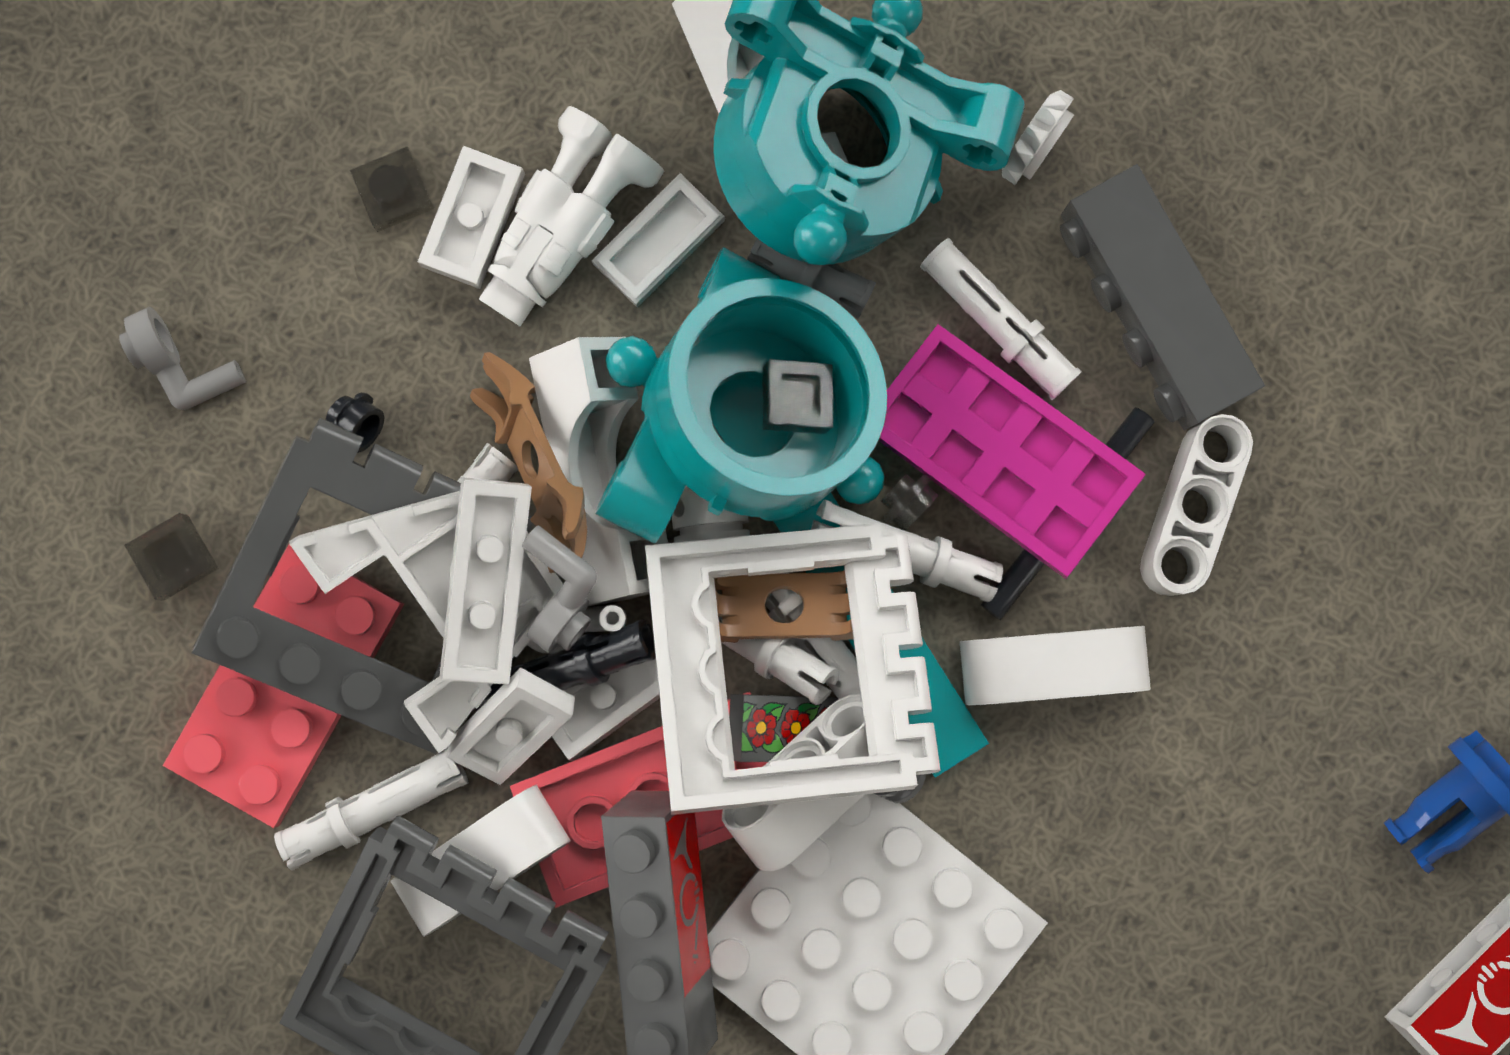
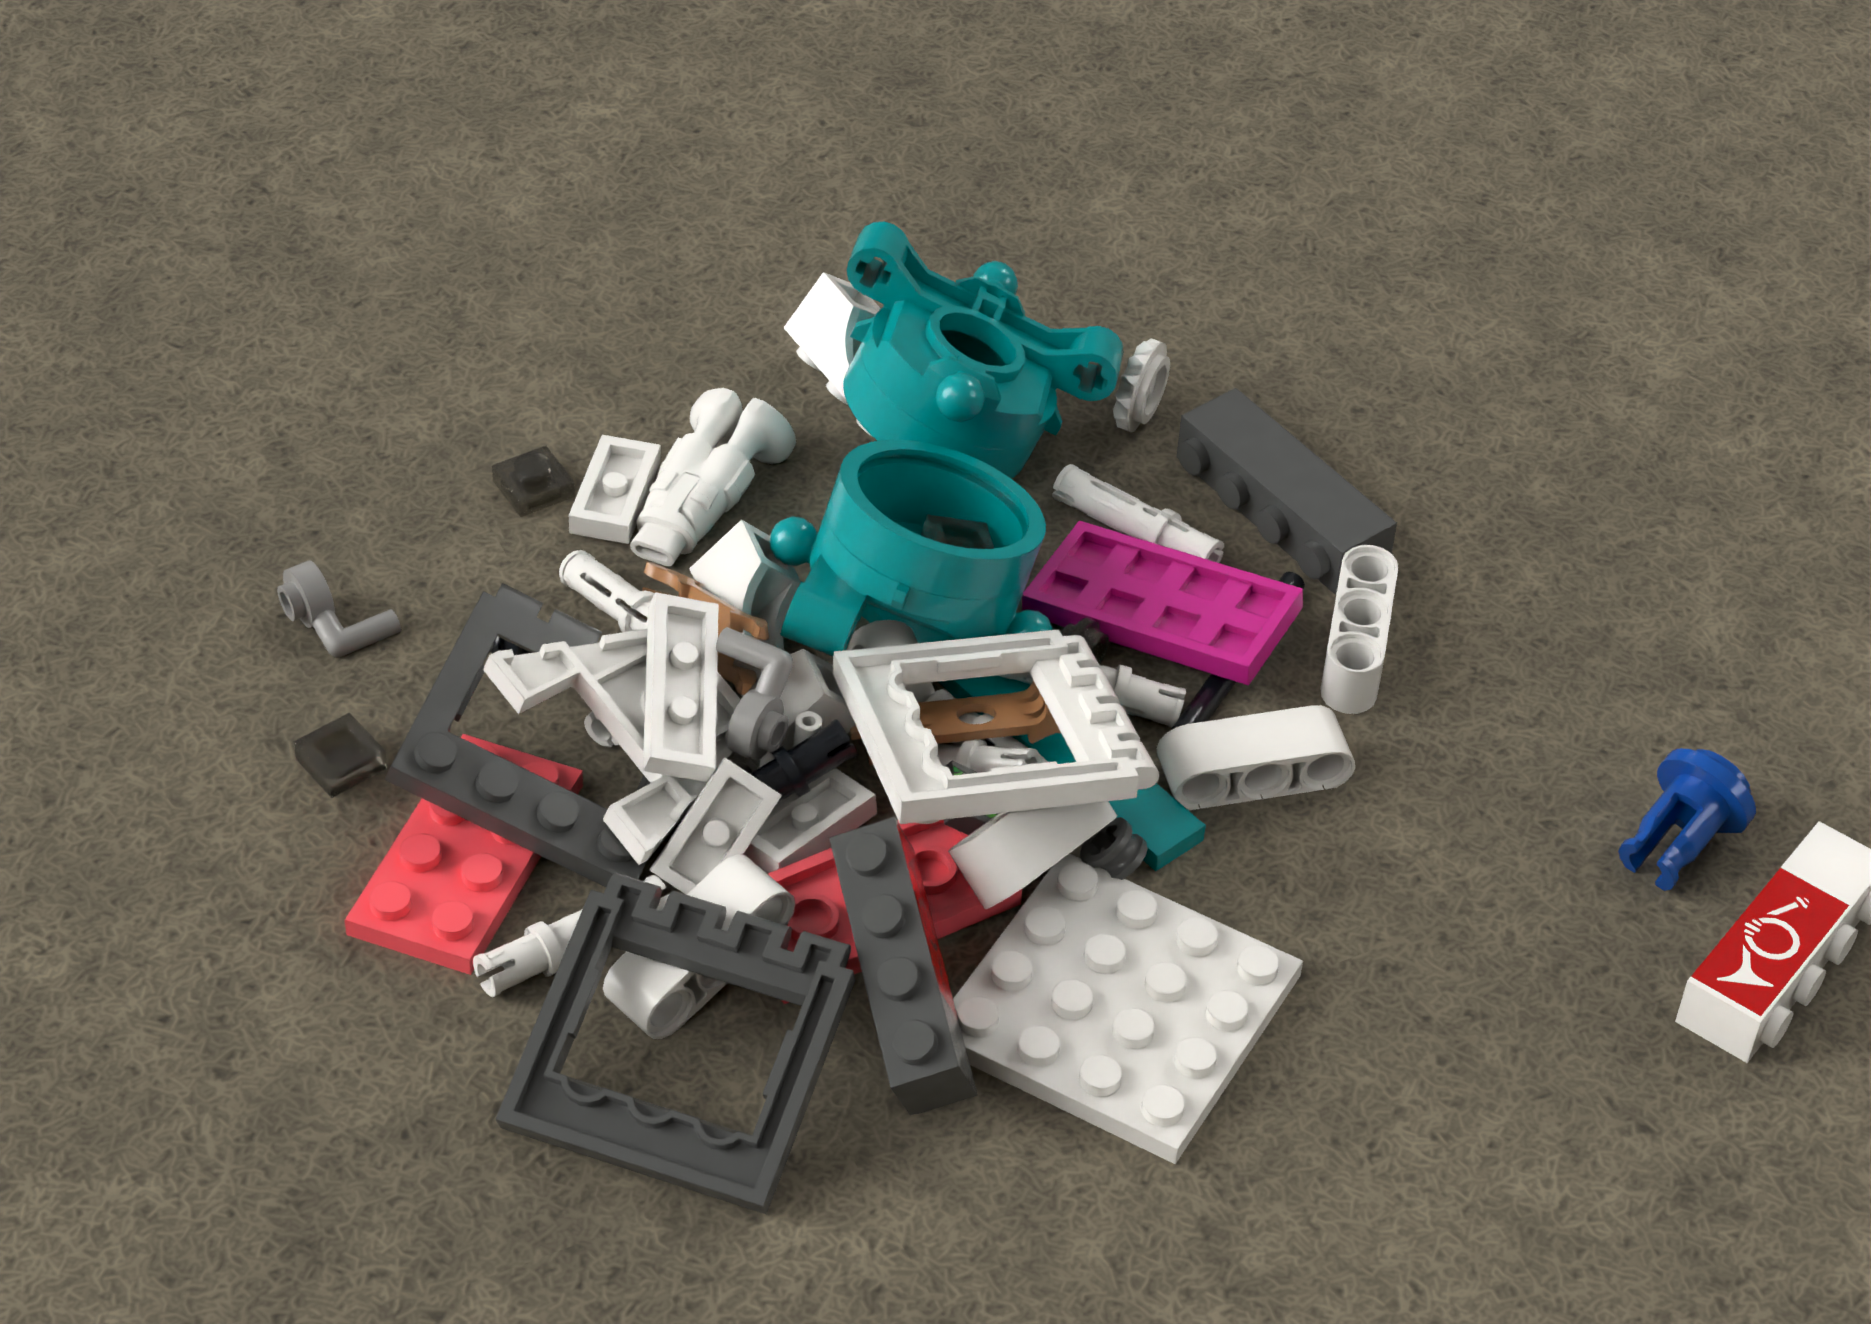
camera: 15 degrees left, 40 degrees down
white tile [592,173,725,307] -> none
none -> white pin [559,550,655,632]

